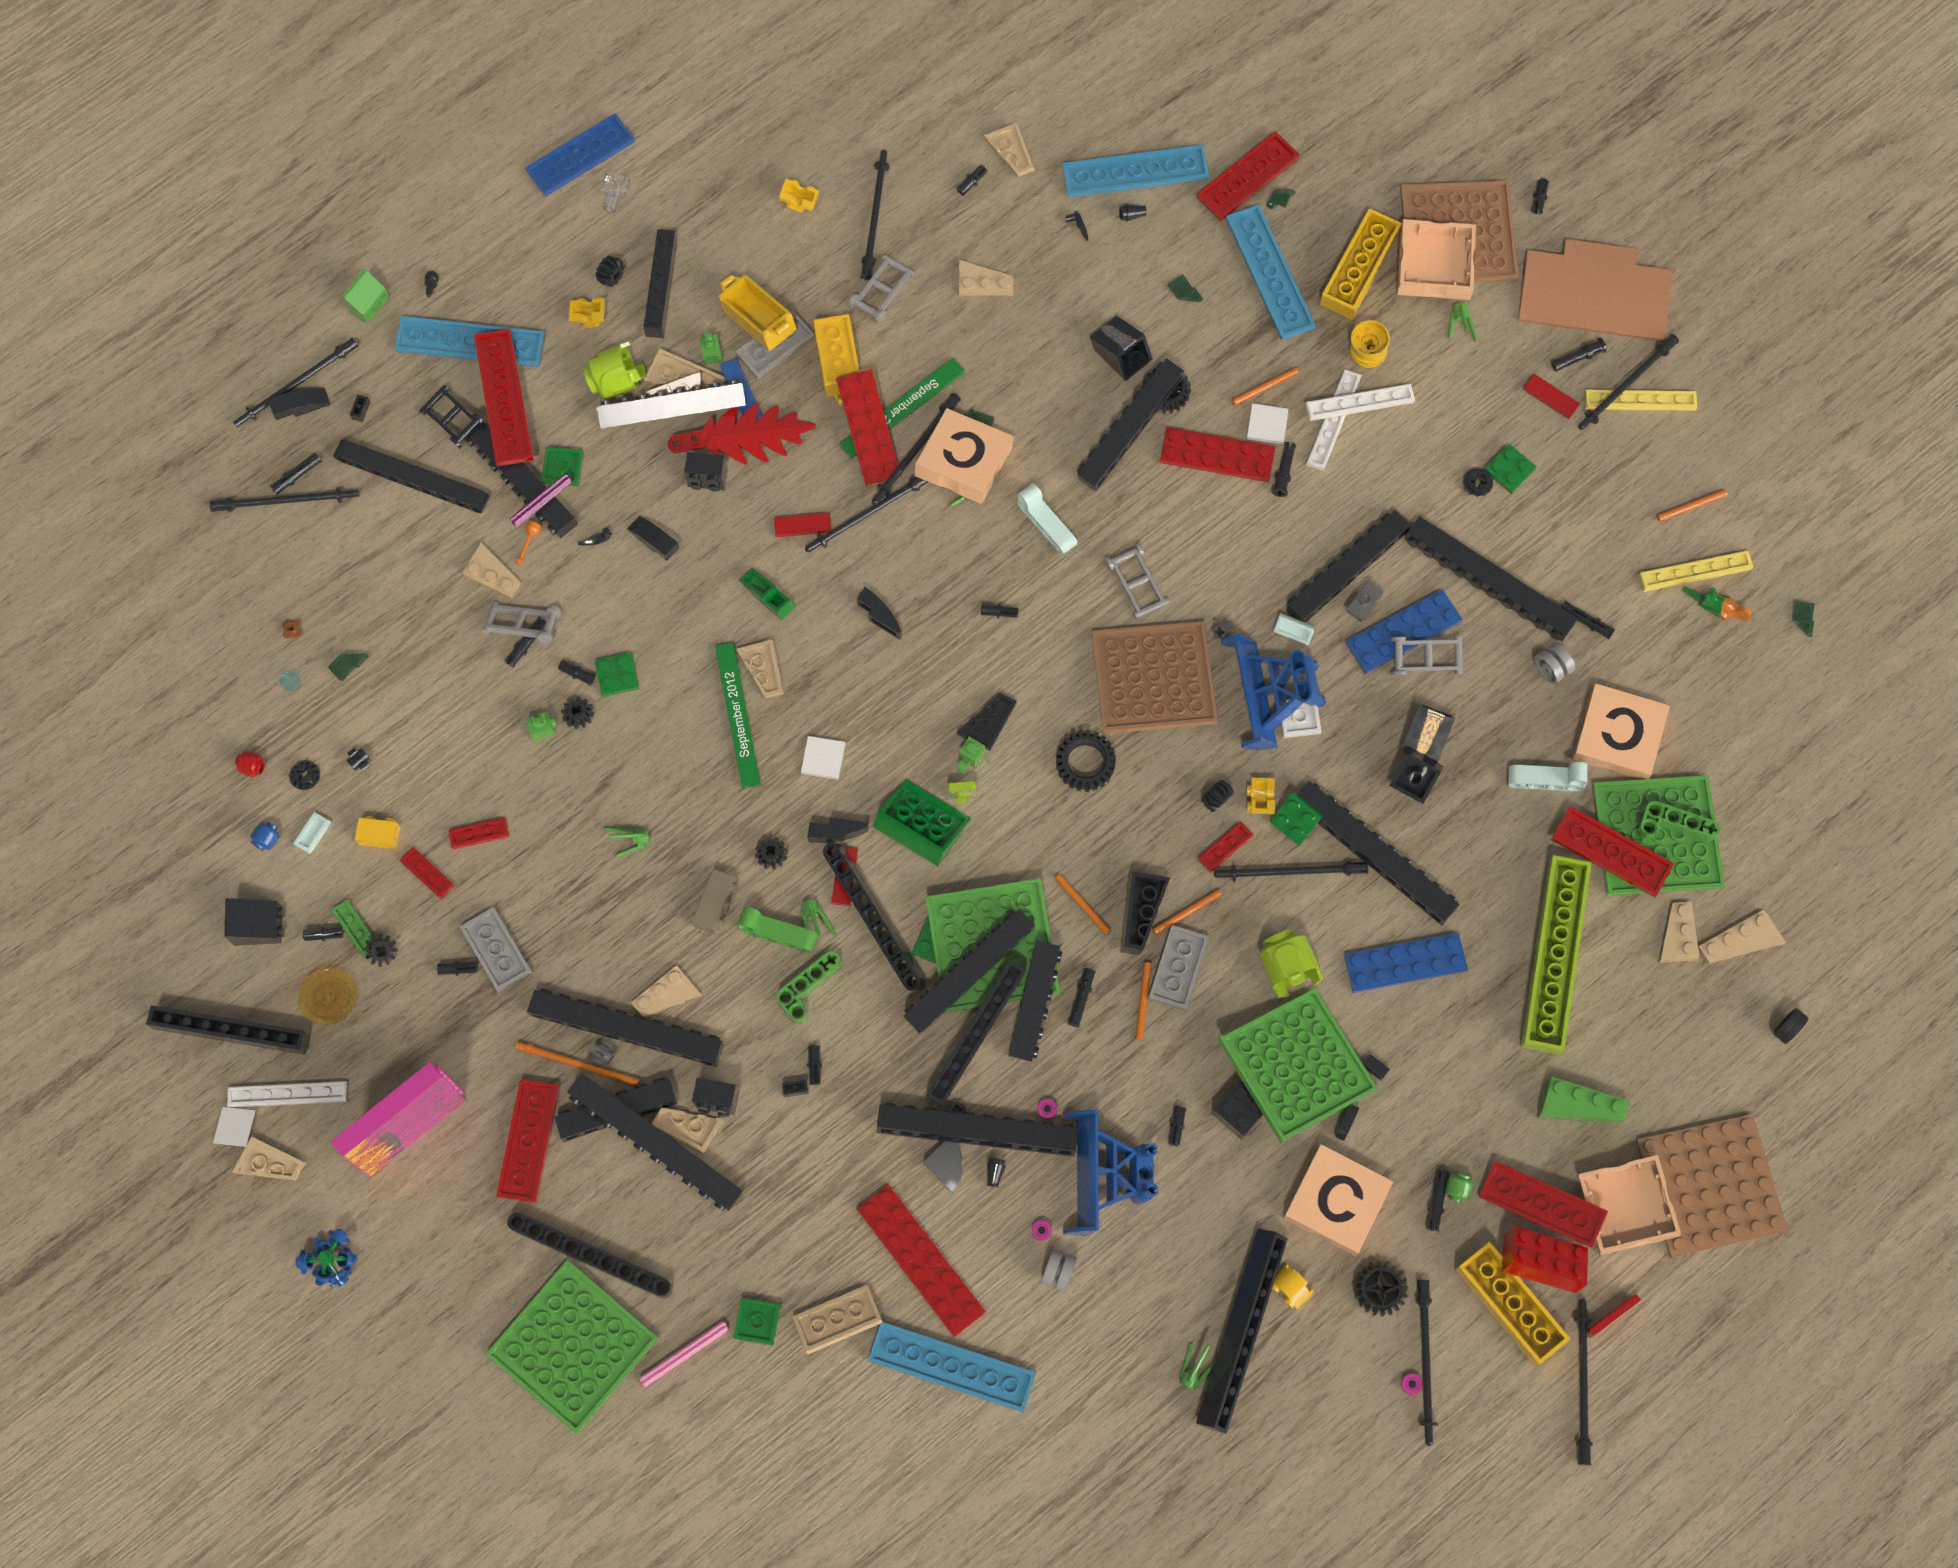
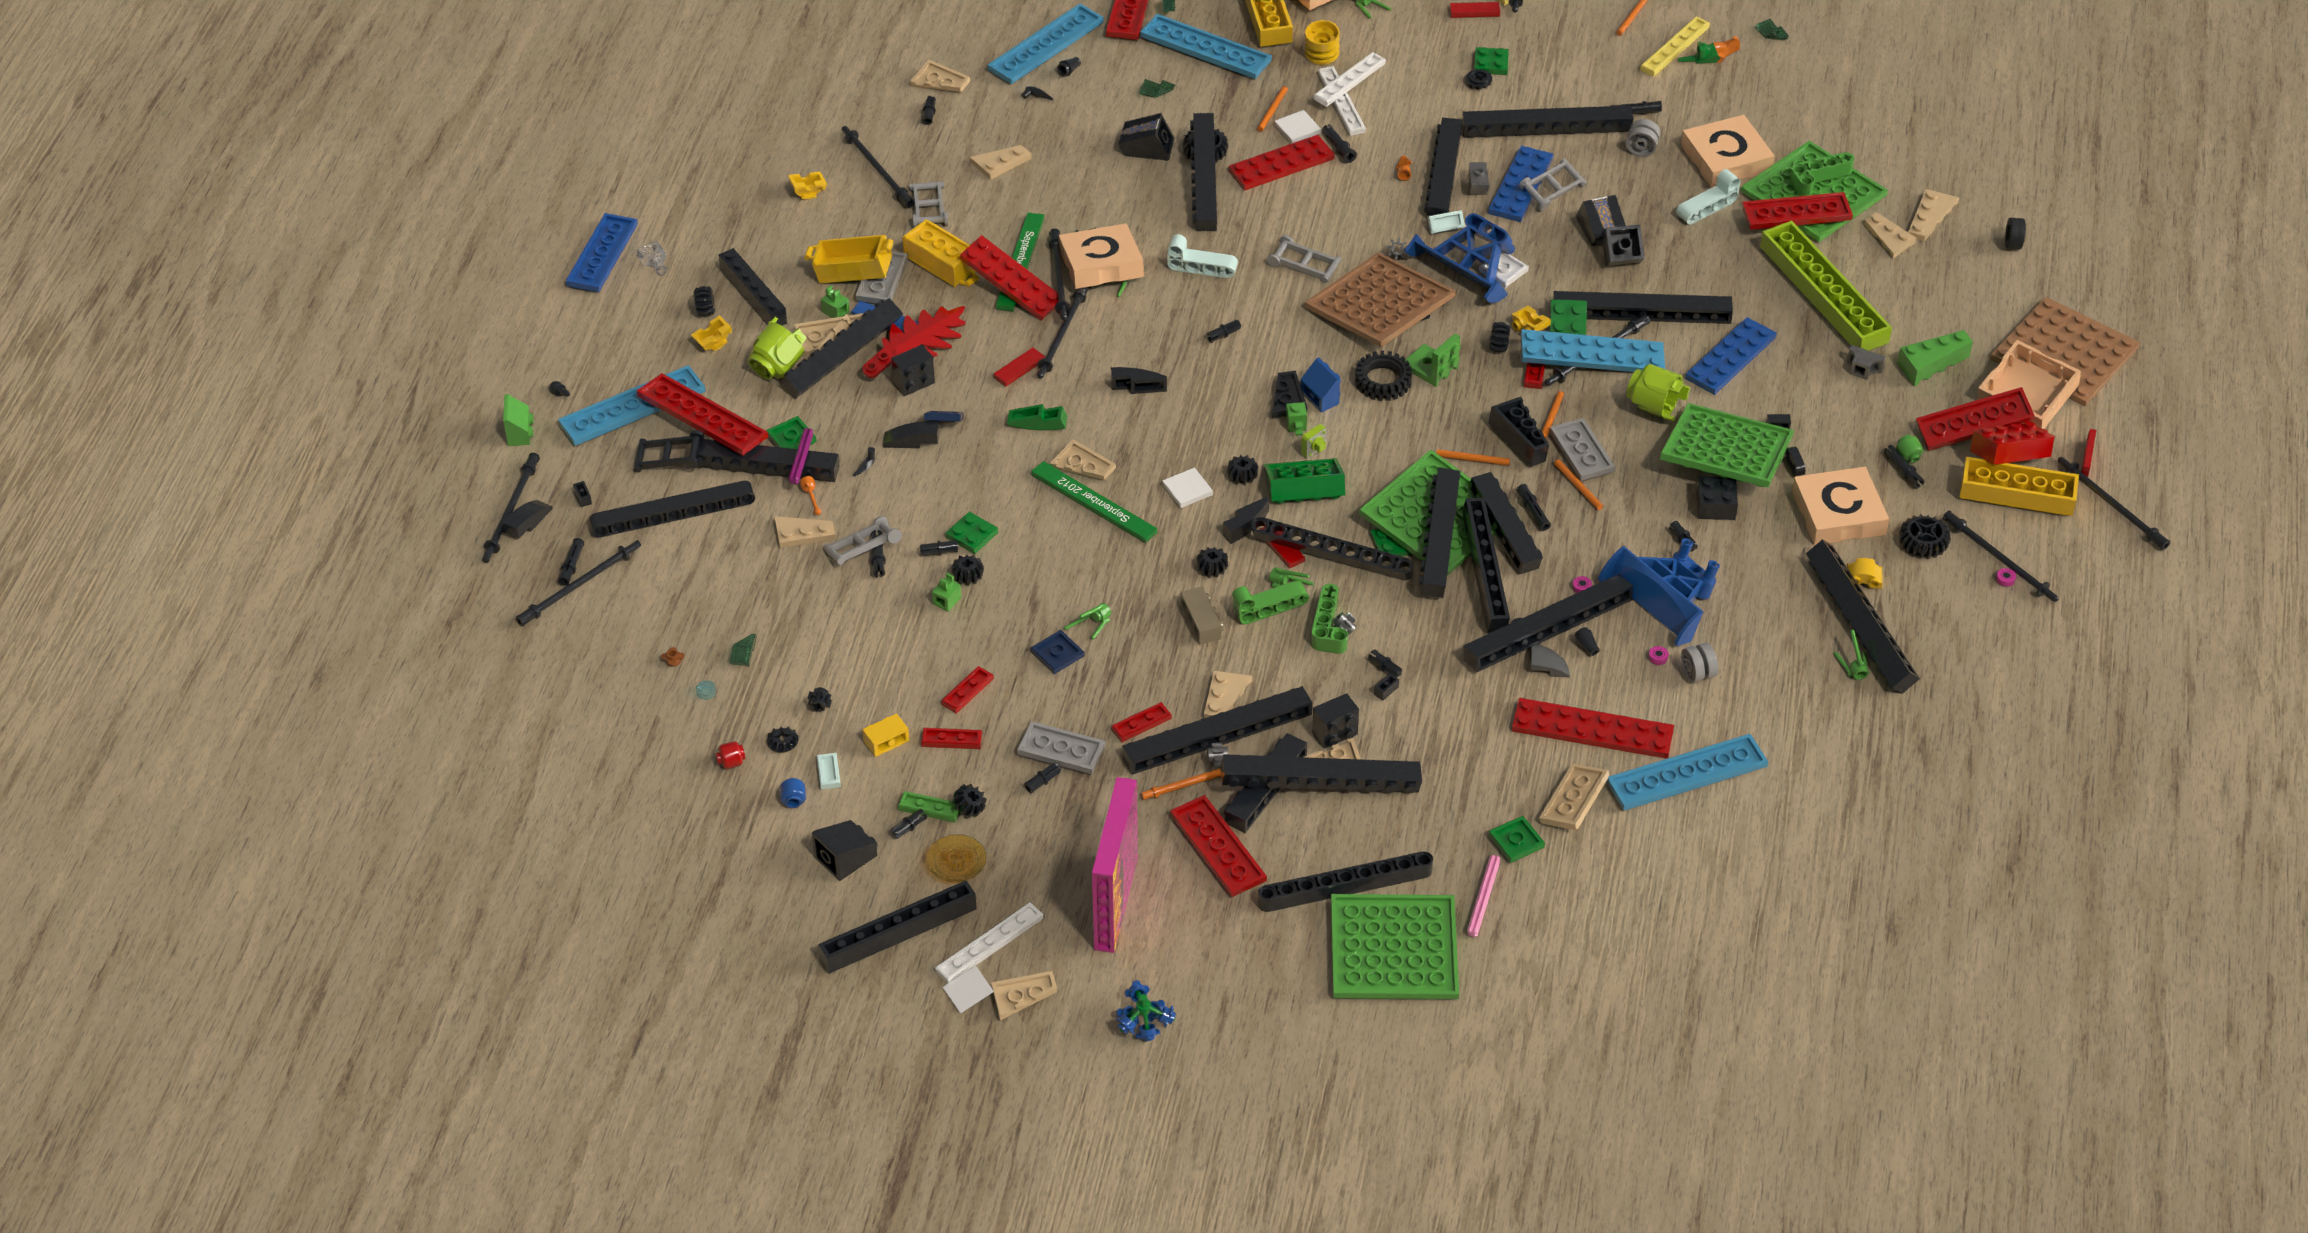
camera: 40 degrees left, 25 degrees down
none -> dark blue tile [924,411,964,421]
none -> dark blue tile [1030,630,1085,674]
none -> red tile [1111,702,1172,743]
none -> black gear [1227,454,1258,485]
none -> blue slope [1300,357,1341,413]
none -> flat silver gear [1333,612,1356,635]
none -> orange piece [1396,155,1412,181]
none -> bright green bracket [1405,333,1461,387]
none -> dark azure plate [1520,329,1665,372]
none -> flat silver brick [1847,345,1886,380]

